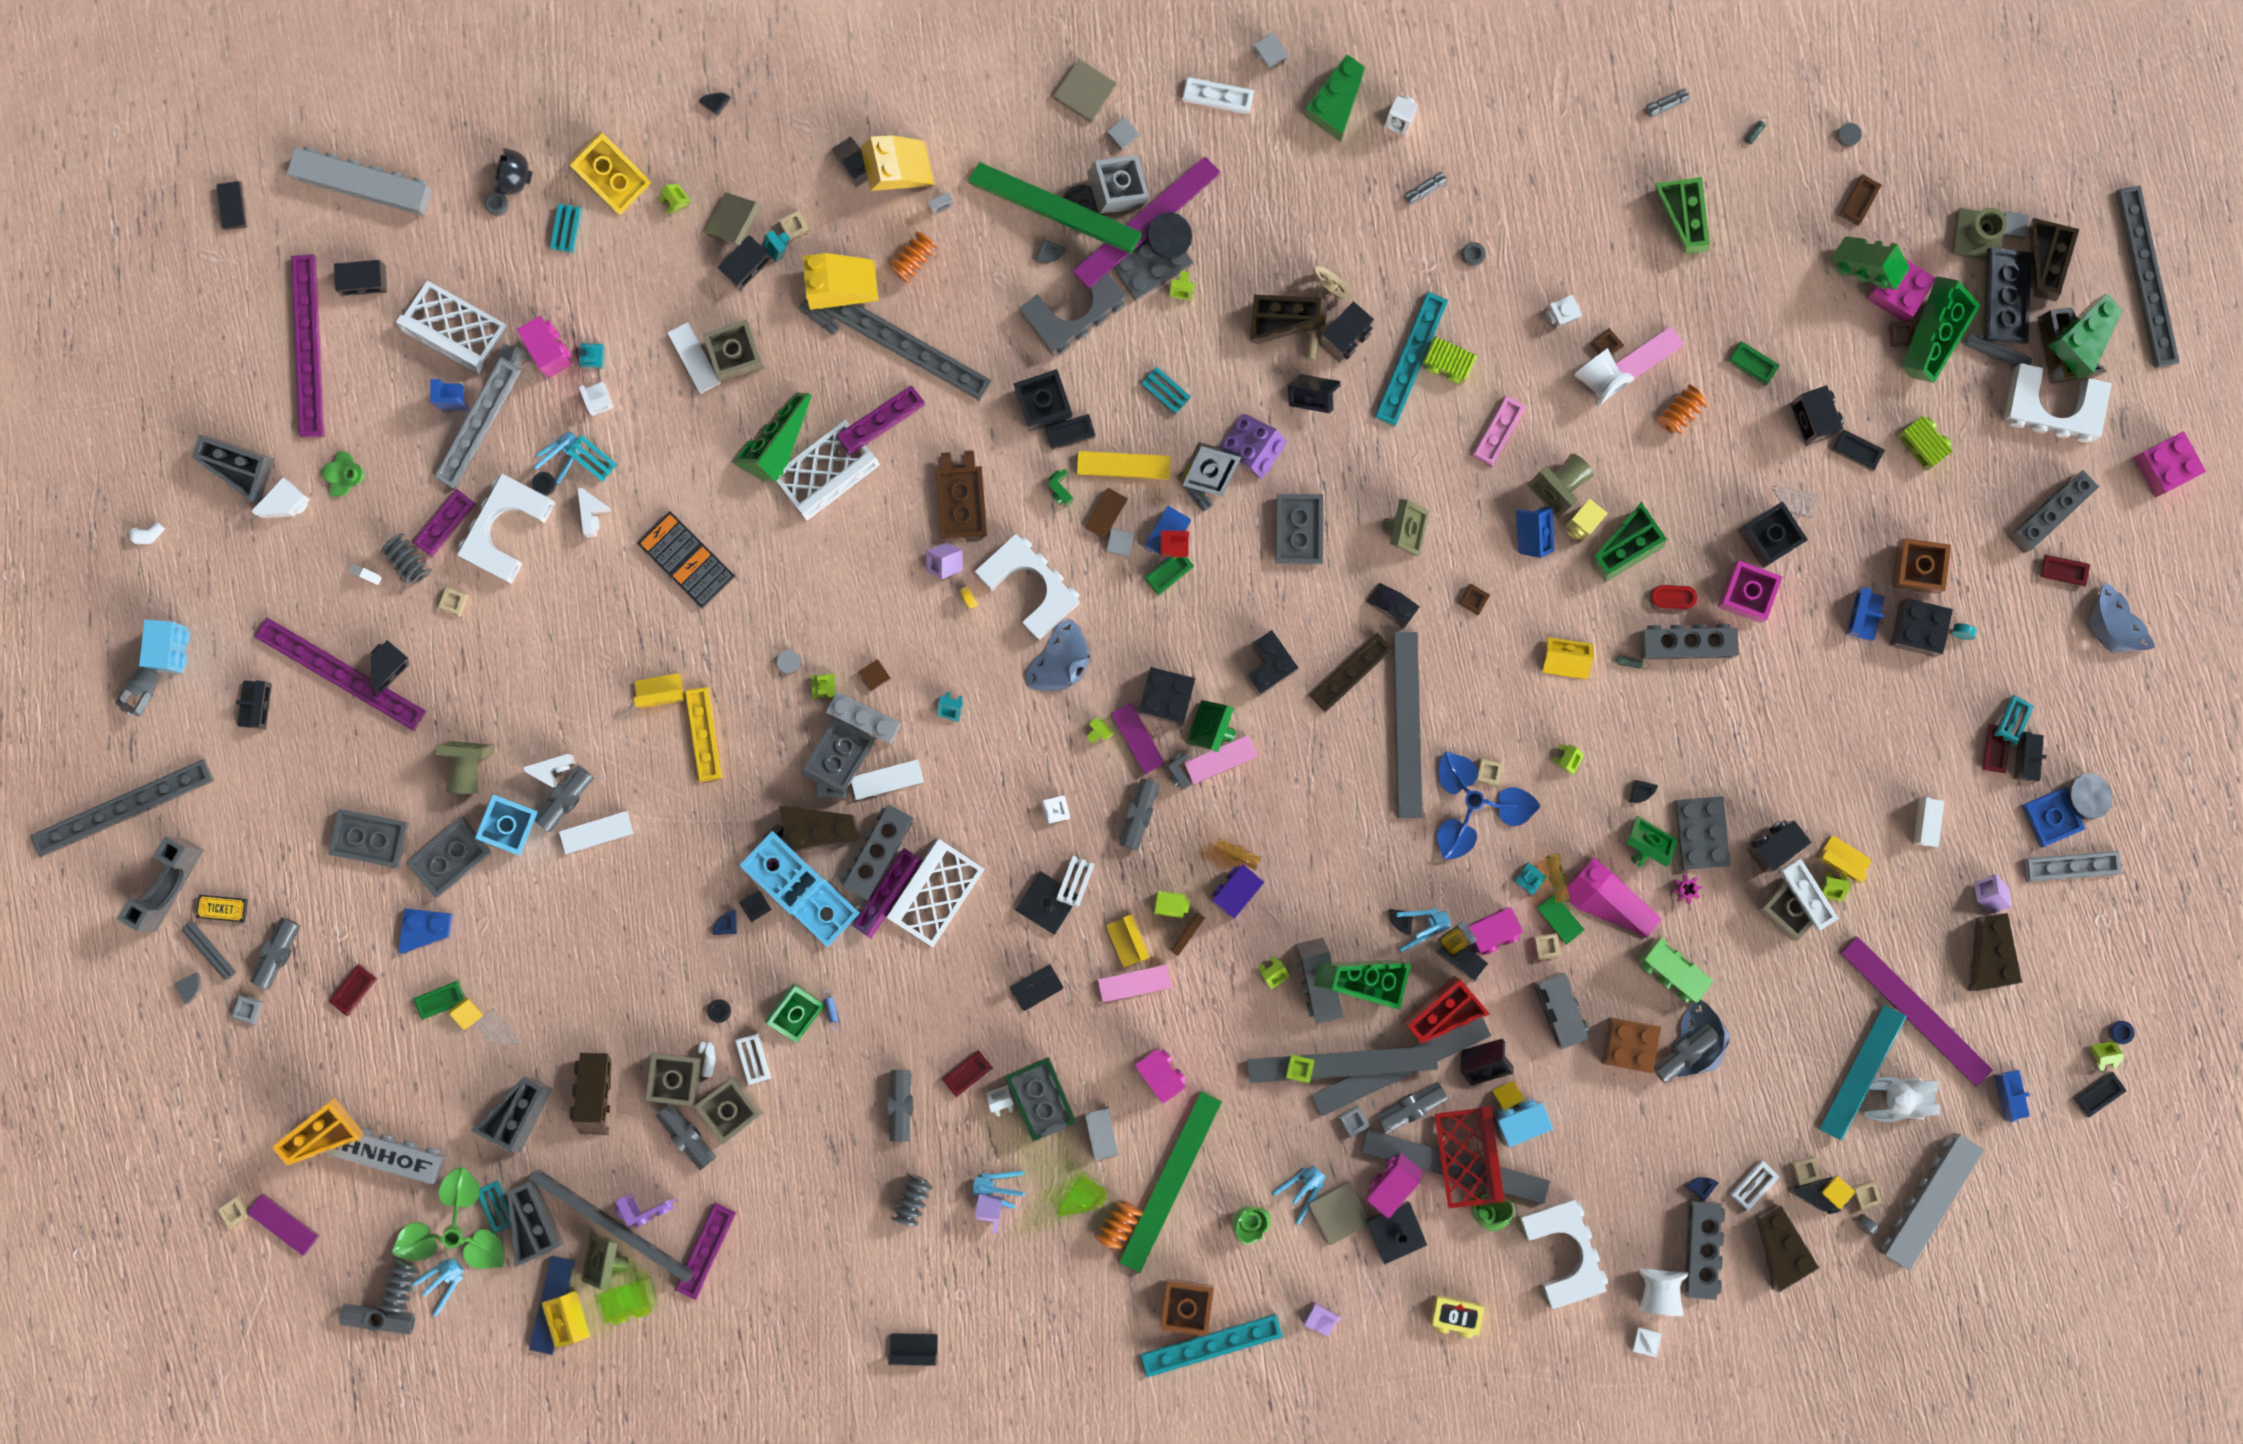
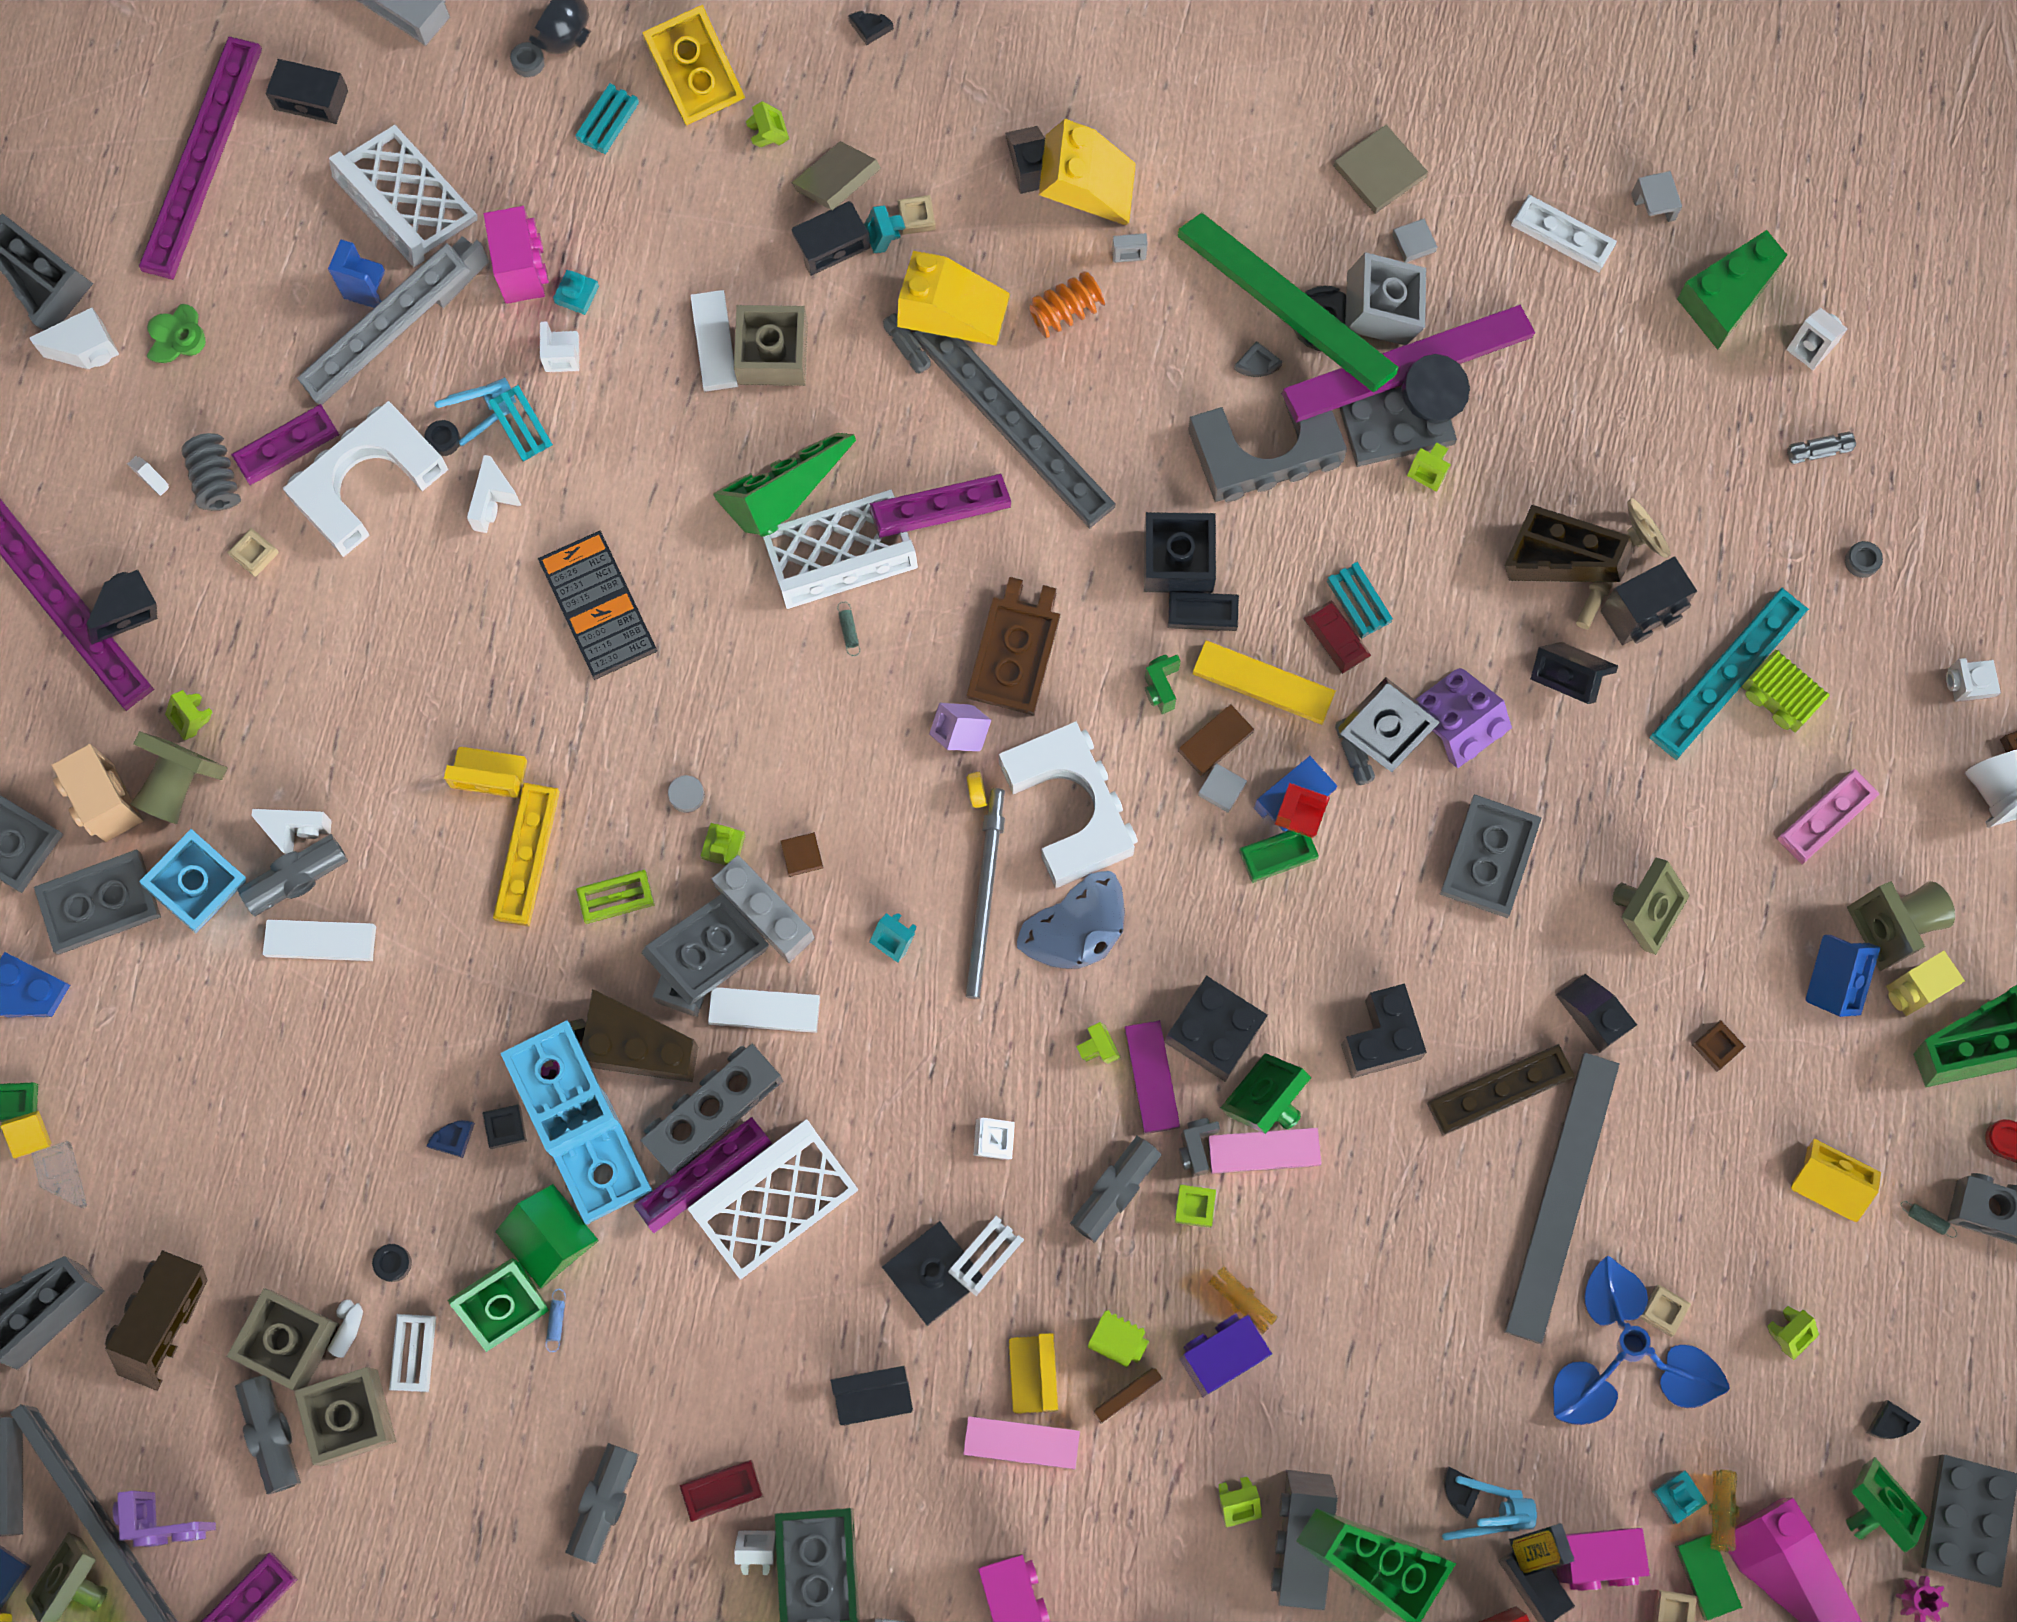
camera: 20 degrees right, 10 degrees down
none -> light nougat brick [52,744,144,842]
none -> lime tile [165,690,212,741]
none -> green slope [495,1184,599,1289]
none -> lime tile [576,870,655,924]
none -> sand green piece [837,602,860,656]
none -> flat silver bar [966,788,1005,999]
none -> lime tile [1174,1185,1216,1228]
none -> dark red tile [1303,600,1371,674]

